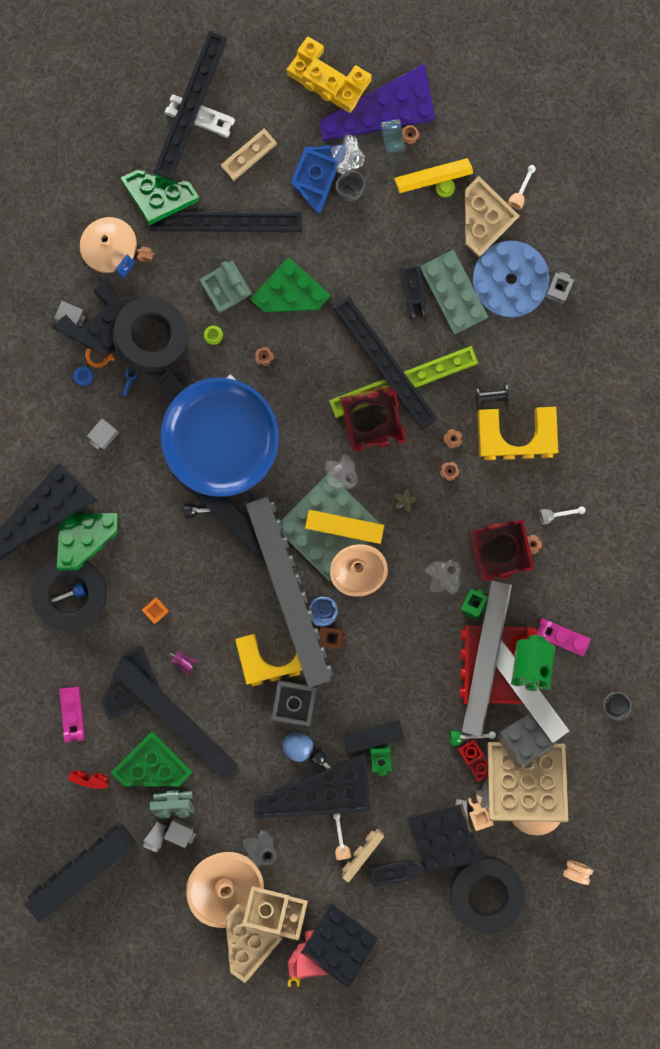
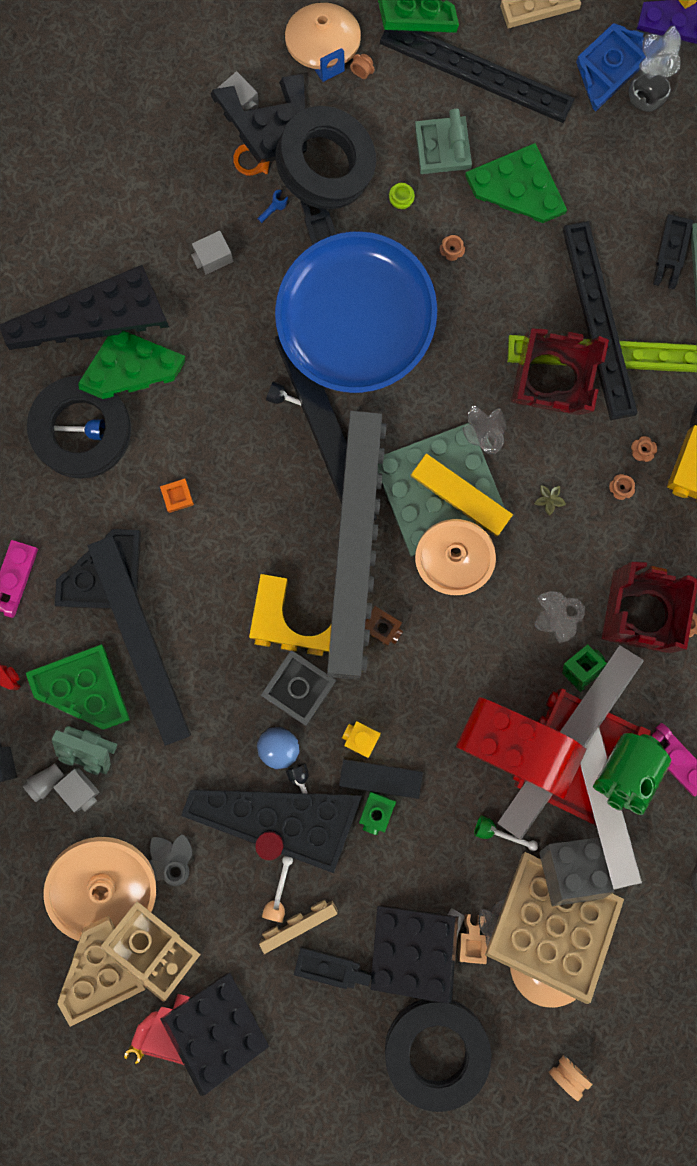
camera: 20 degrees right, 5 degrees down
blue tile [73,366,93,386] -> none
flat silver piece [170,650,198,677] -> none
medium blue hair [309,597,338,627] -> none
red slope [458,739,488,782] -> none
none -> dark red tile [255,831,283,860]
none -> yellow brick [342,721,381,758]
none -> red brick [455,697,587,799]

